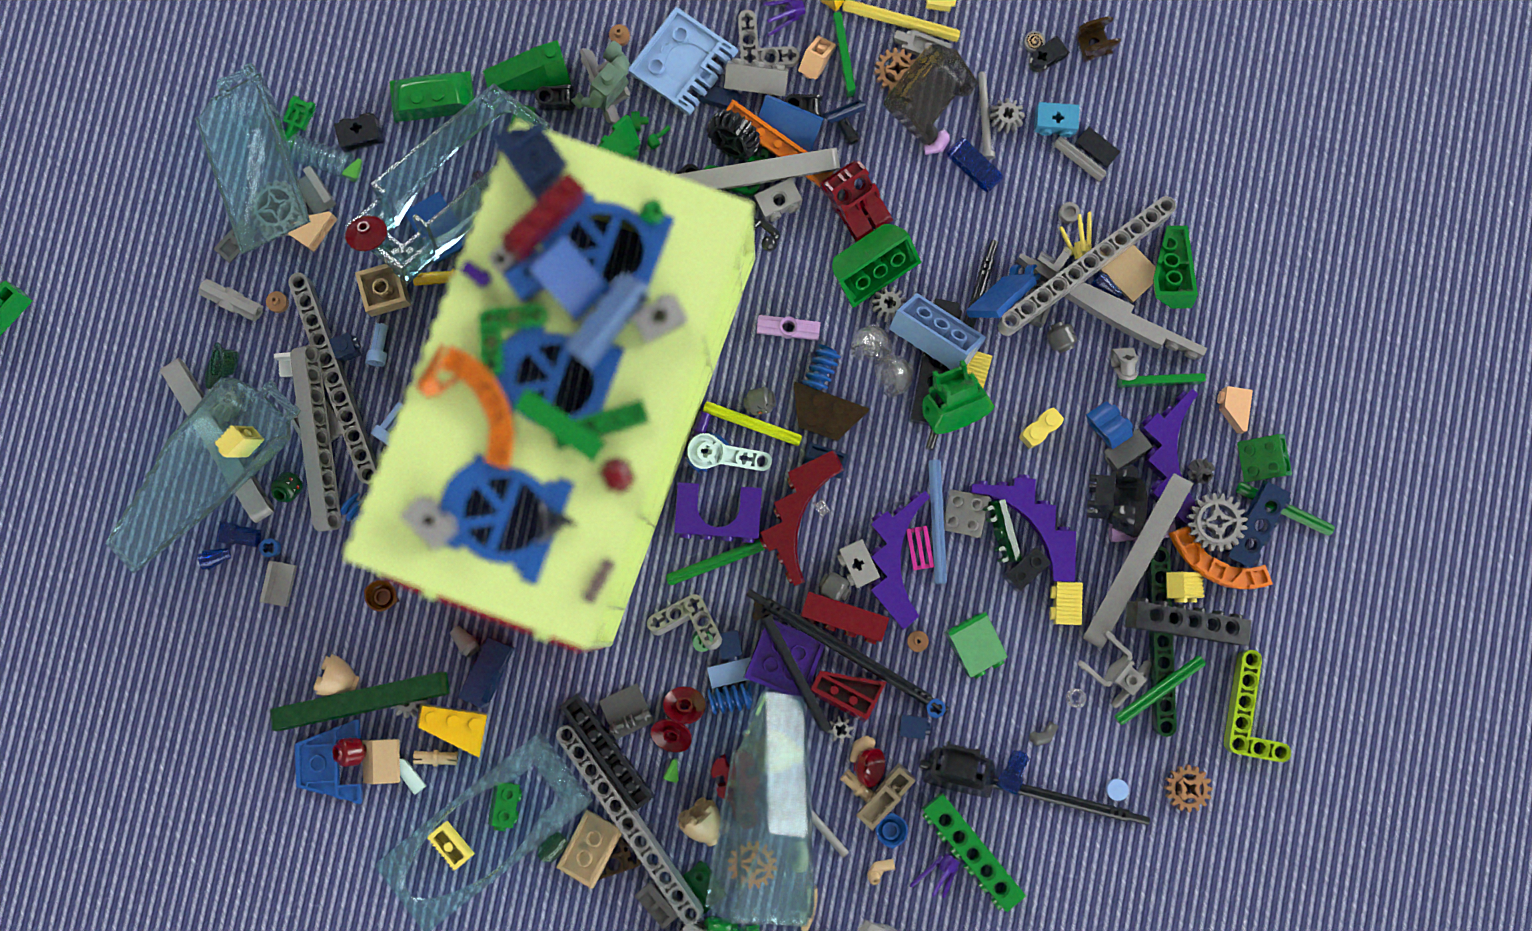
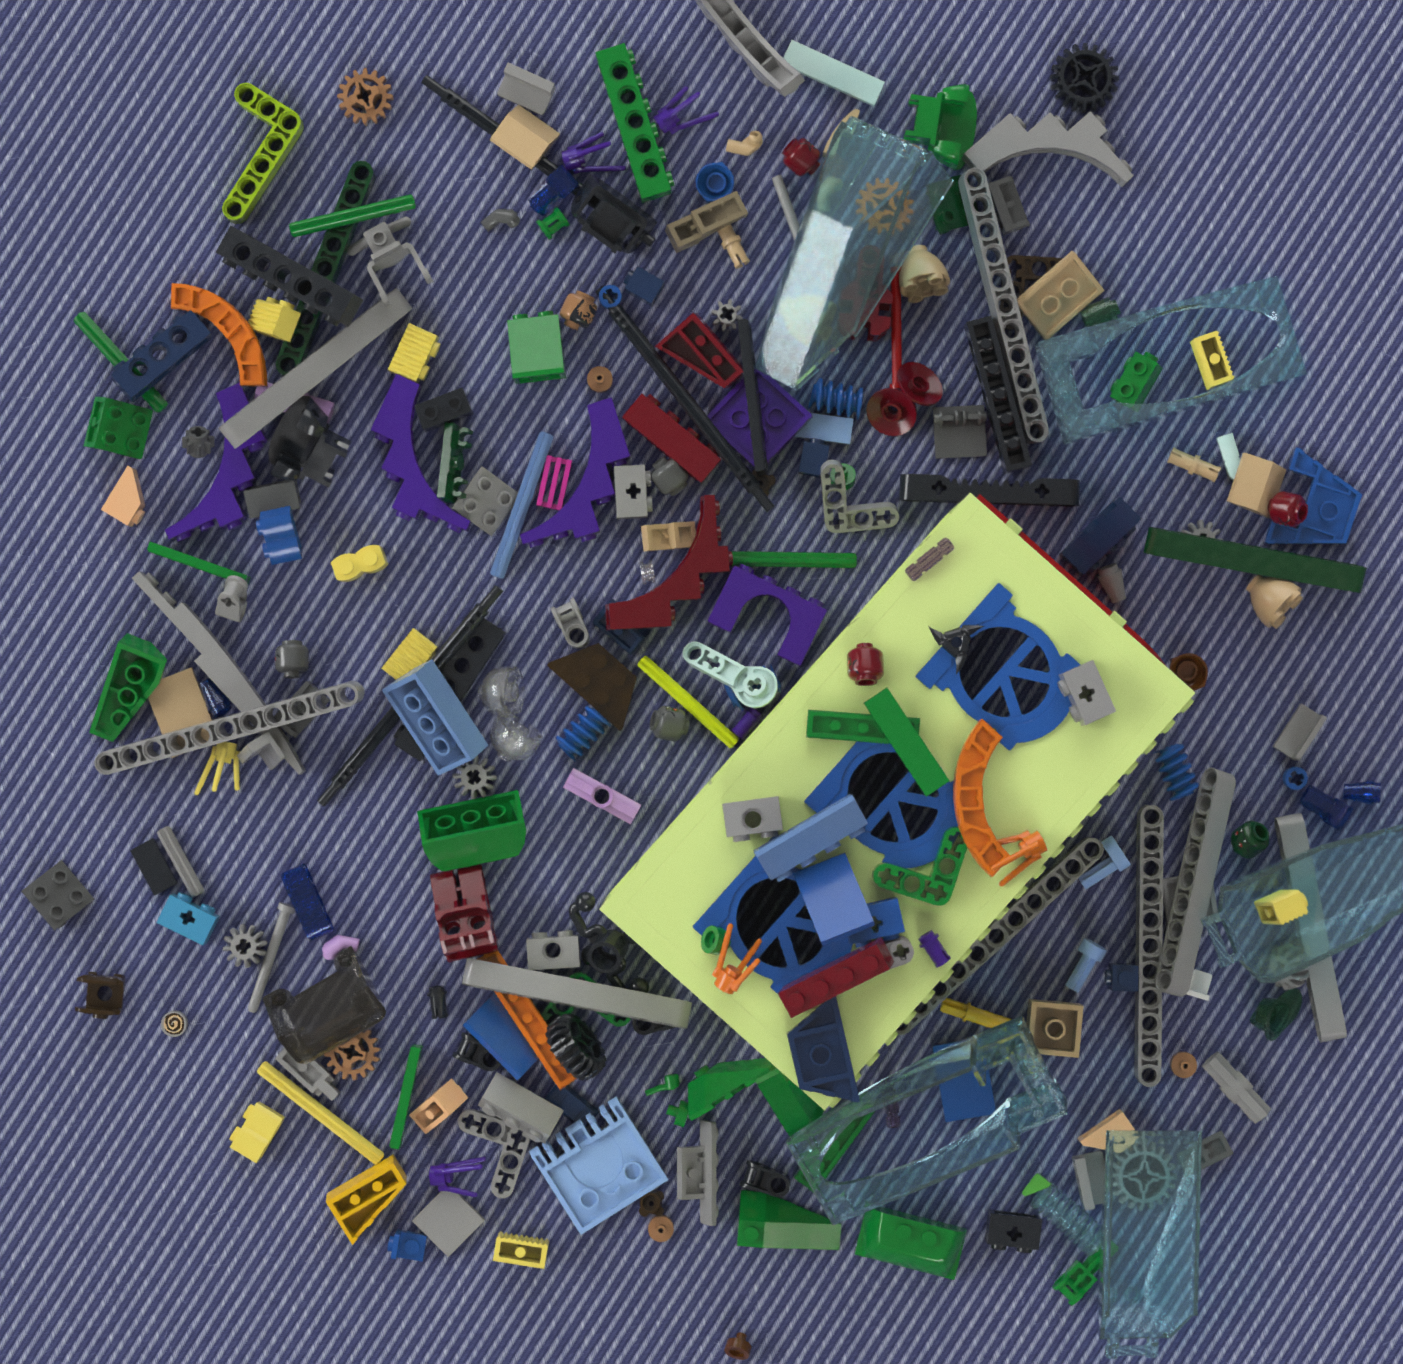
camera: 160 degrees left, 5 degrees up
dark red dish [345,216,388,251] -> none
yellow wedge [416,703,487,758] -> none
sand green torso [571,41,630,112] -> none
bright green slope [663,758,679,783] -> none
dark blue tile [823,99,866,123] -> none
tan arm [849,736,875,763] -> none
dark red piece [854,748,885,787] -> none
green piece [922,360,995,434] -> none
blue tile [966,264,1041,318] -> none
black piece [1029,36,1070,73] -> none
light grey tile [1058,202,1080,224] -> none
clear bush [1066,688,1087,708] -> none
light blue tile [1106,779,1129,801] -> none
light grey gear [1186,493,1248,552] -> none
none -> dark grey hinge [21,860,94,931]
none -> tan slope [490,105,560,170]
none -> light grey panel [497,62,556,116]
none -> green bush [536,206,570,240]
none -> light grey piece [550,597,590,649]
none -> medium nougat head [560,290,597,331]
none -> dark purple plant [561,132,626,174]
none -> dark brown plate [639,1191,664,1217]
none -> tan slope [641,521,696,552]
none -> orange plant [712,923,762,994]
none -> dark red head [782,138,820,177]
none -> red bar [888,265,902,390]
none -> black gear [899,474,1080,507]

